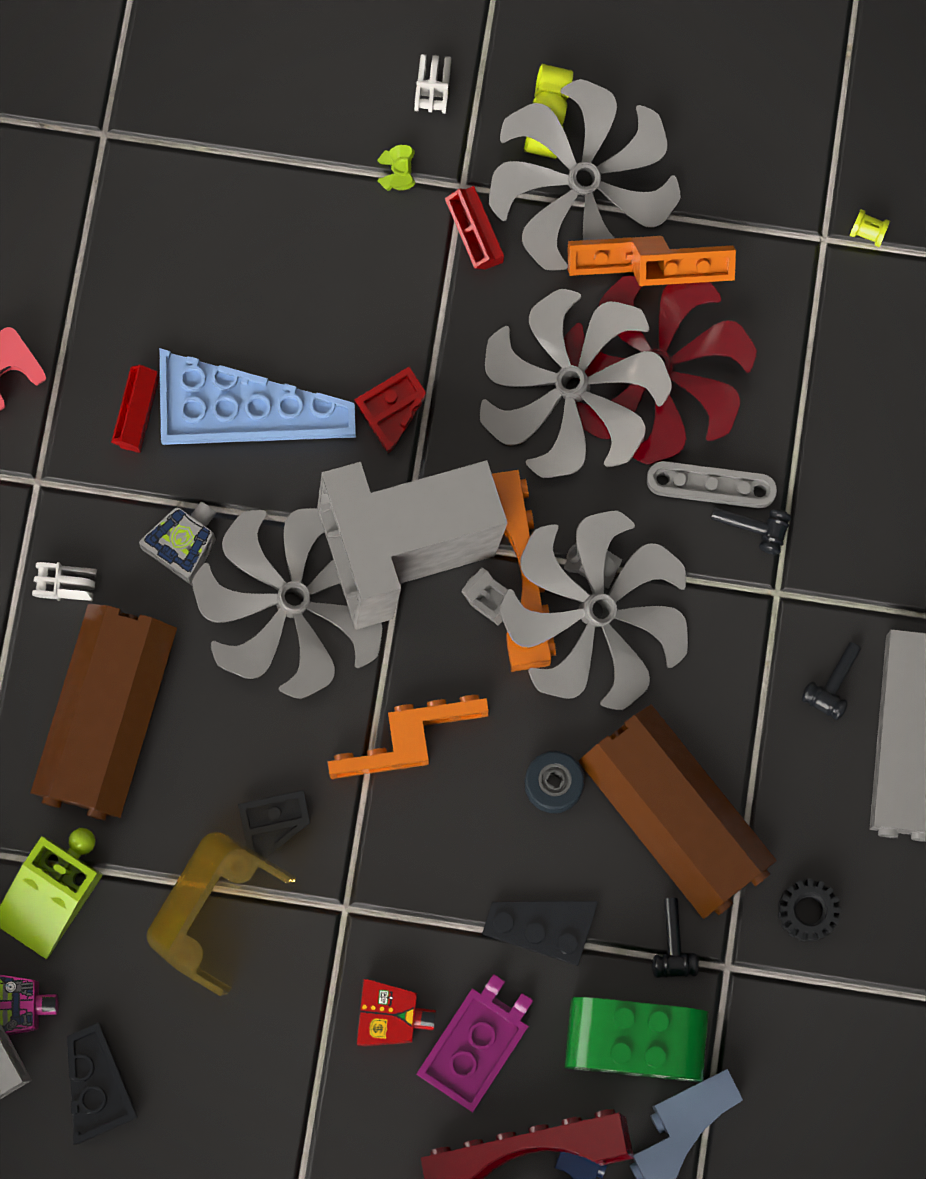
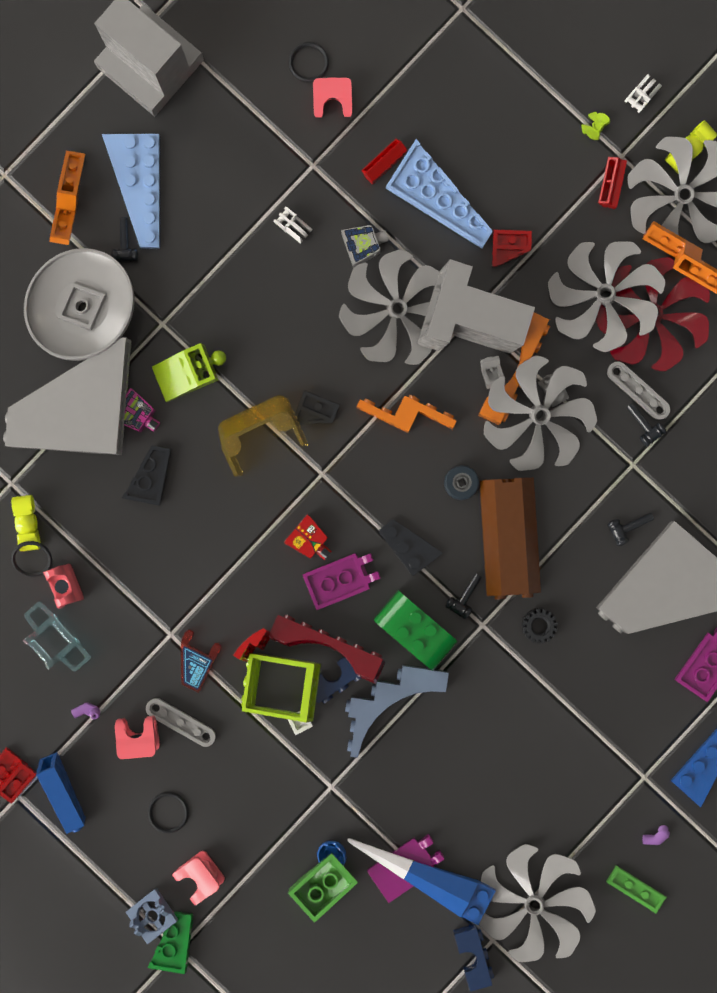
camera: 35 degrees right, 10 degrees up
reddish brown panel [30,604,177,821] -> none

